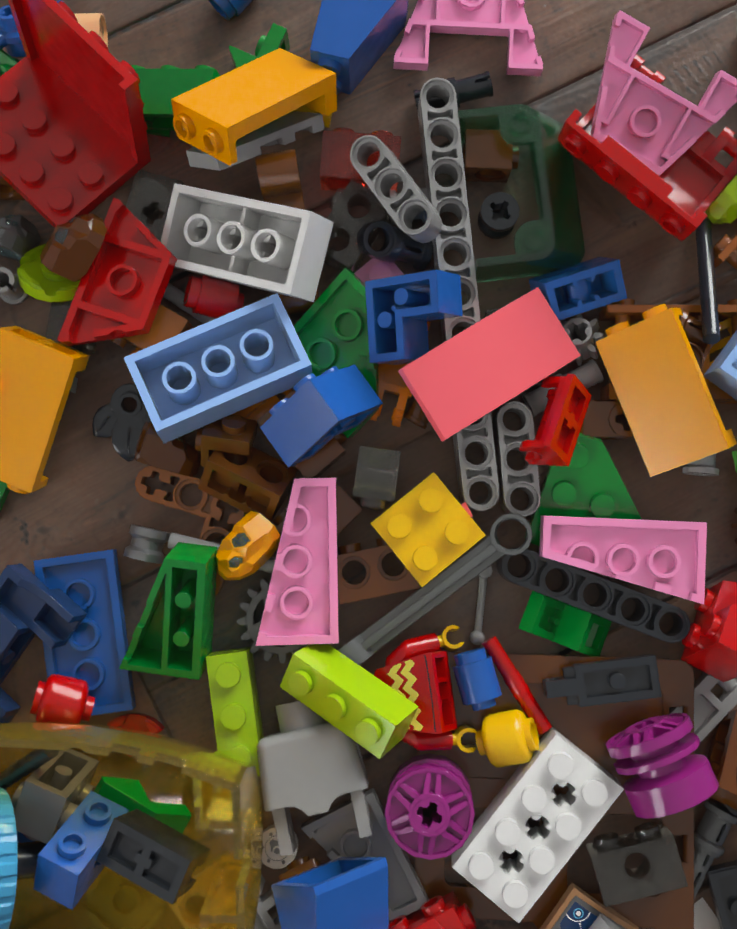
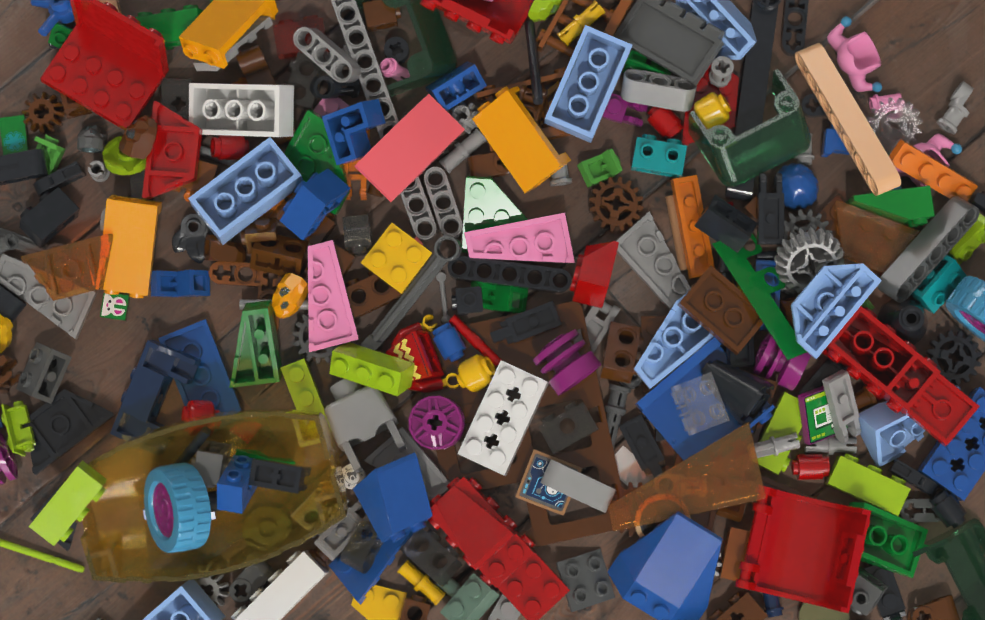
camera: 10 degrees left, 0 degrees up
flat silver wheel [123,524,170,564] -> none
red hinge [519,374,592,467] -> none
none -> blue slope [151,270,210,298]
none -> bright pink pin [379,58,410,84]
none -> black bracket [451,286,483,316]

